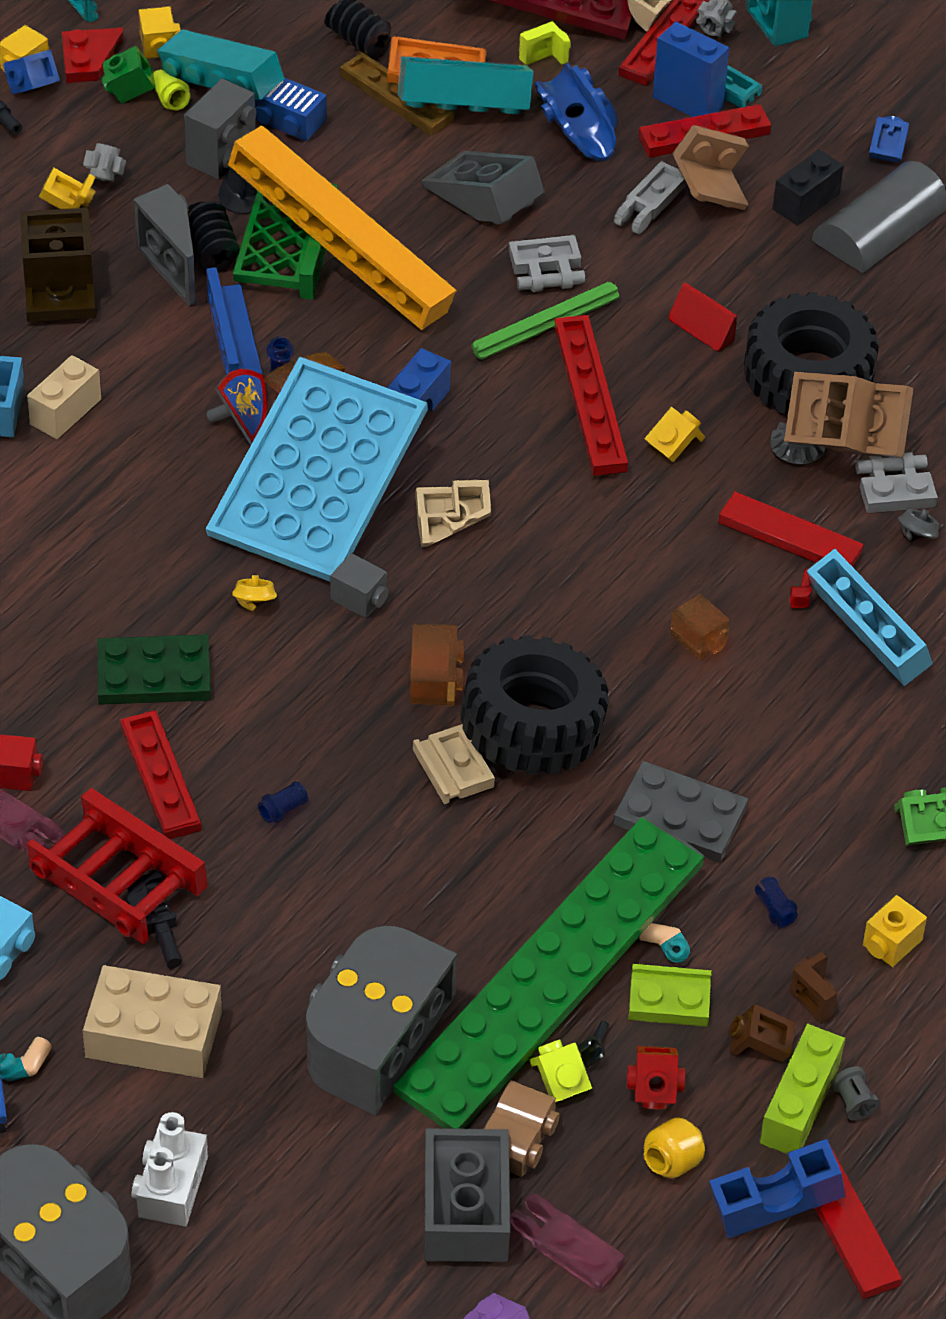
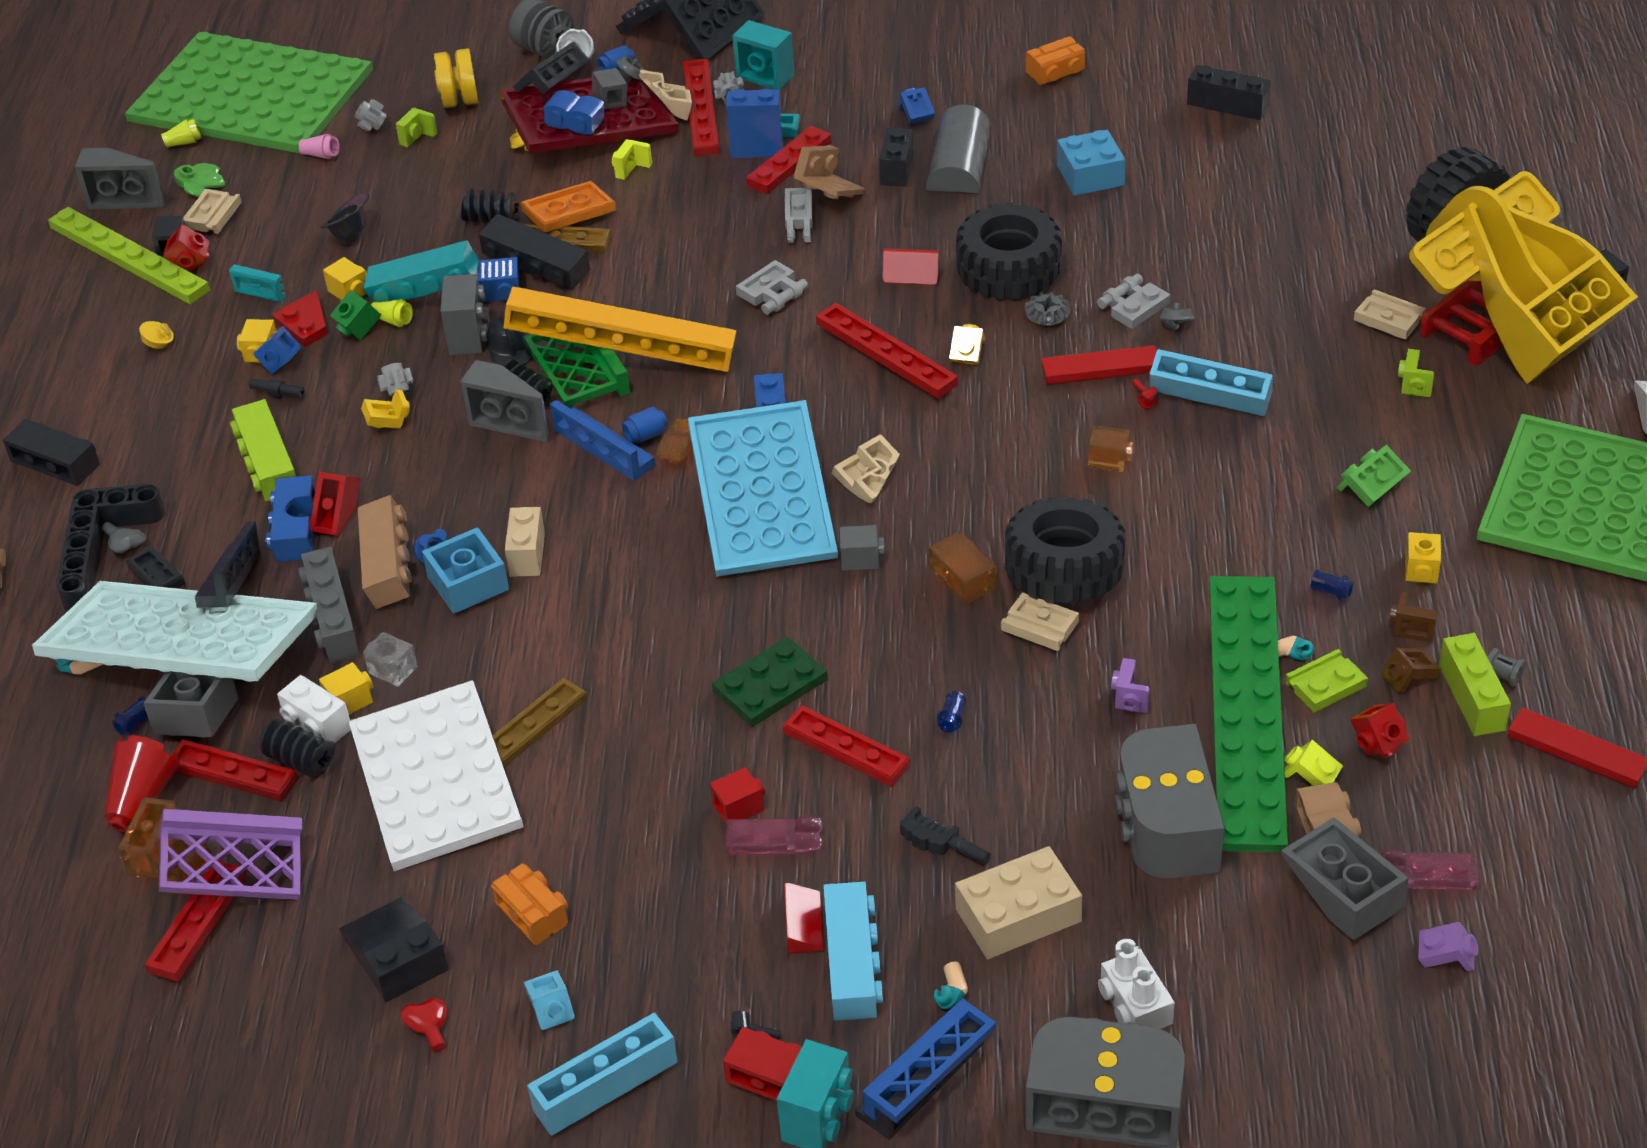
camera: 30 degrees left, 5 degrees down
dark brown bracket [20,208,96,322] -> none
red fence [26,788,208,945] -> none
shield [207,369,267,445] -> none
yellow hat [232,575,277,611] -> none
clear blue pin [266,337,294,382] -> none
teal brick [397,56,534,114] -> none
dark grey slope [421,151,545,224] -> none
bright green axle [472,282,619,360] -> none
blue piece [534,63,618,161] -> none
black hand [577,1021,609,1068] -> none
dark grey plate [613,761,749,863] -> none
yellow head [644,1117,705,1179] -> none
blue arch [709,1139,846,1239] -> none
medium nougat bracket [784,372,914,458] -> none
none -> black brick [479,214,590,290]
none -> blue brick [621,406,667,444]
none -> medium lavender bracket [1111,658,1150,713]

